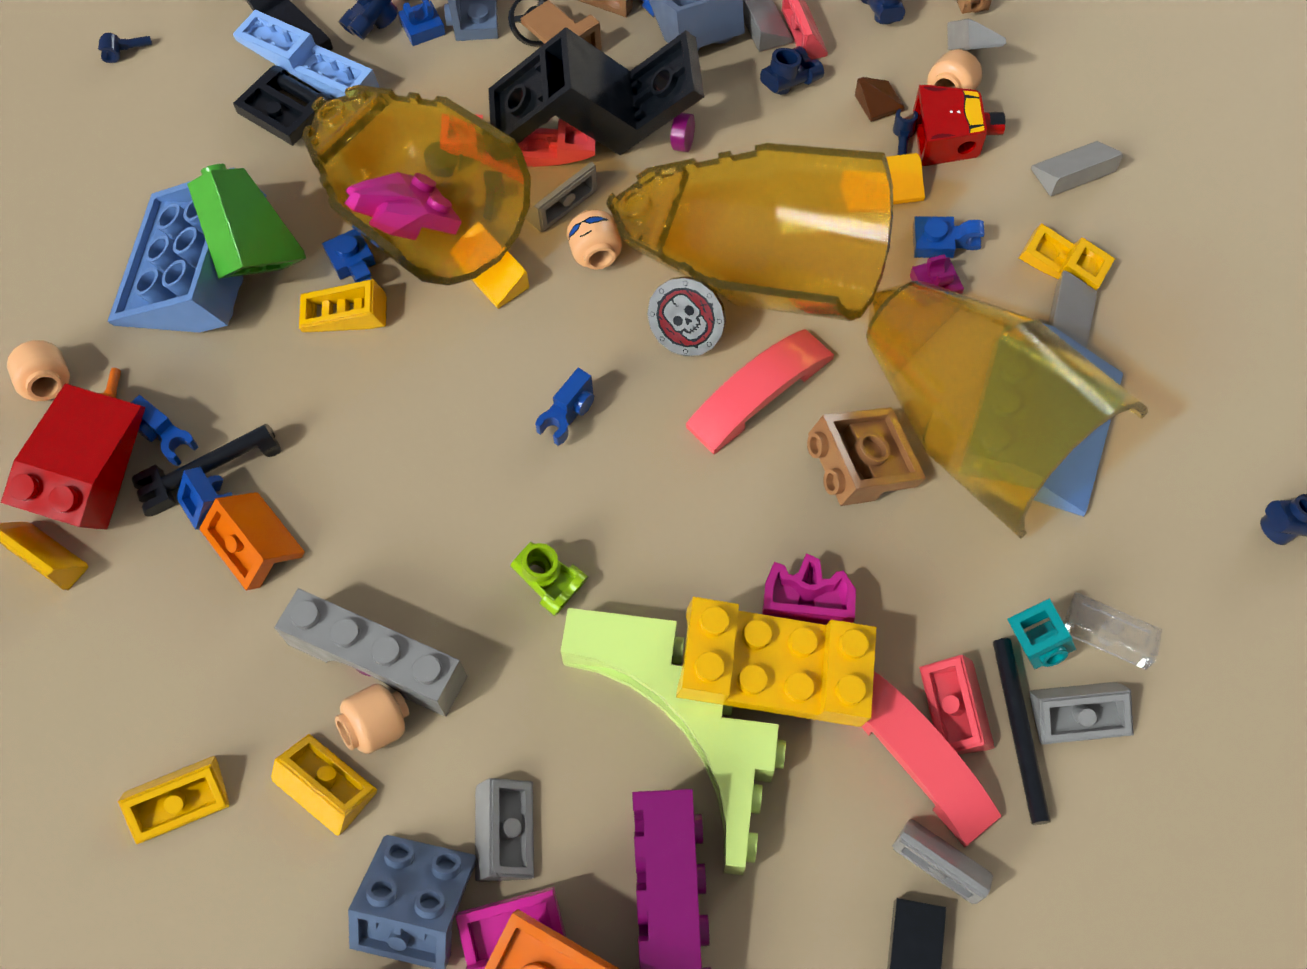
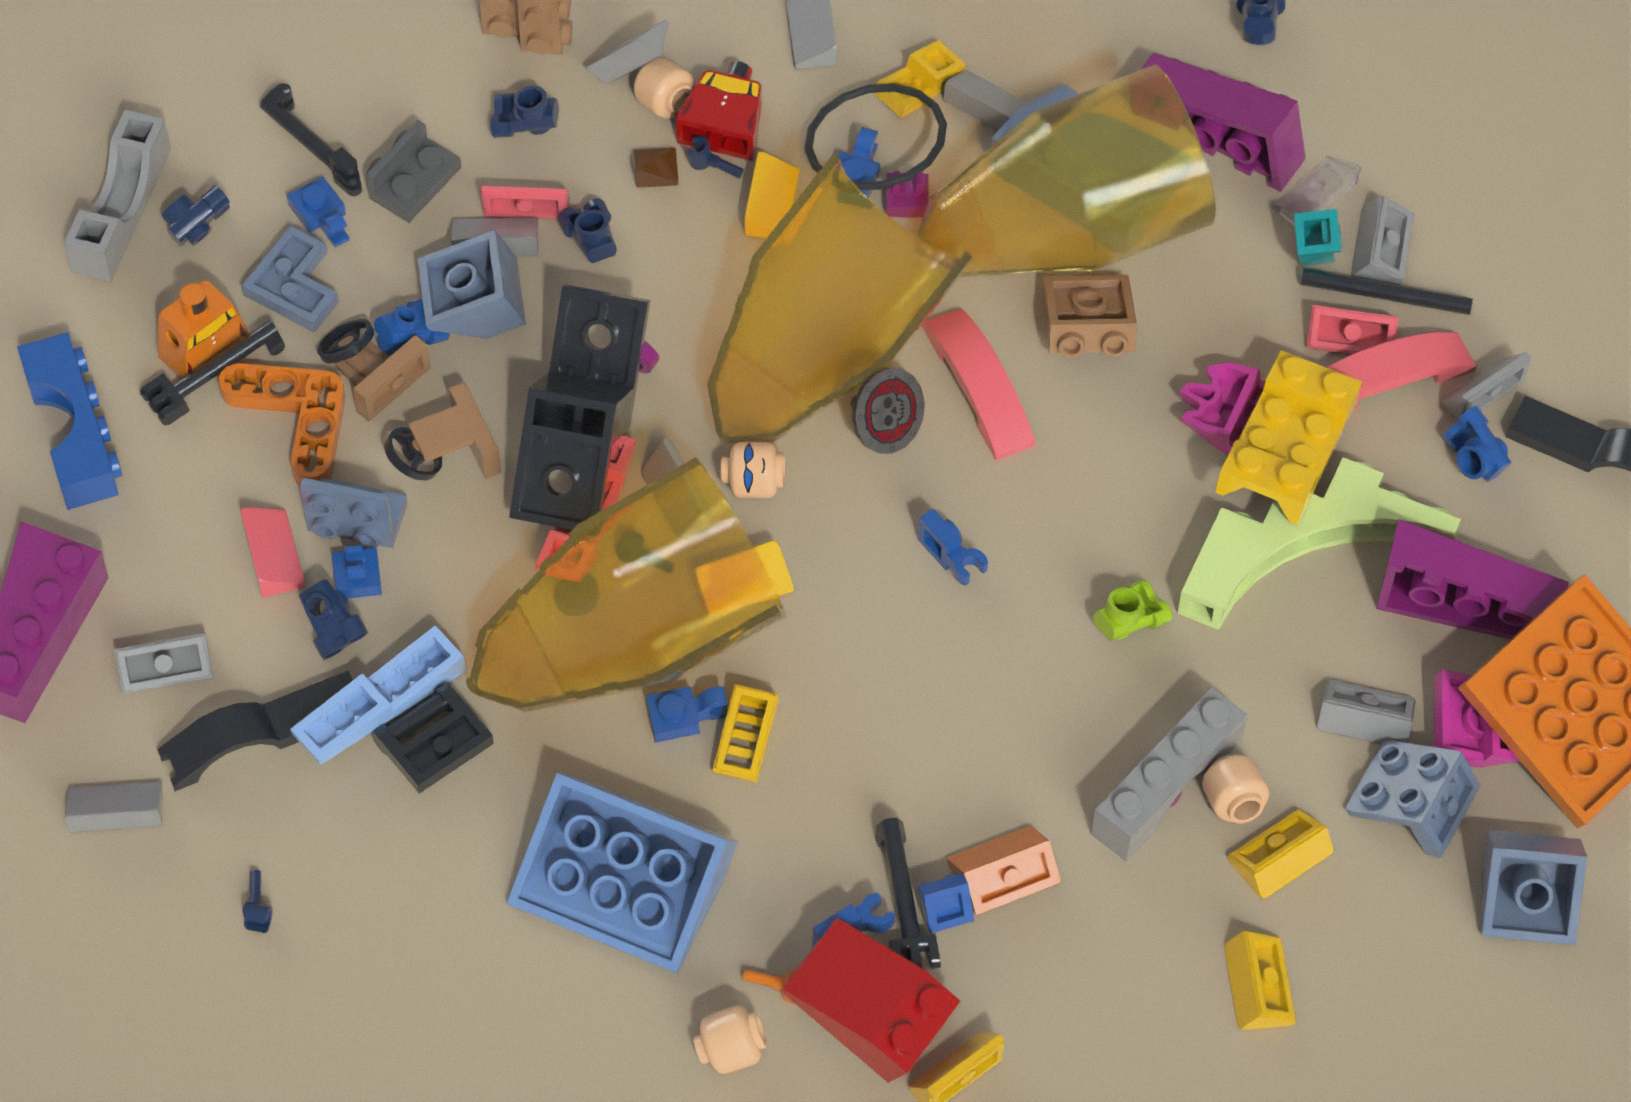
camera: 75 degrees left, 5 degrees down
bright green slope [187,164,306,279] -> none
dark pink plate [344,172,462,240] -> none
none -> black piece [804,83,947,191]
none -> magenta wedge [1128,53,1306,192]
none -> blue plate [1442,405,1512,482]

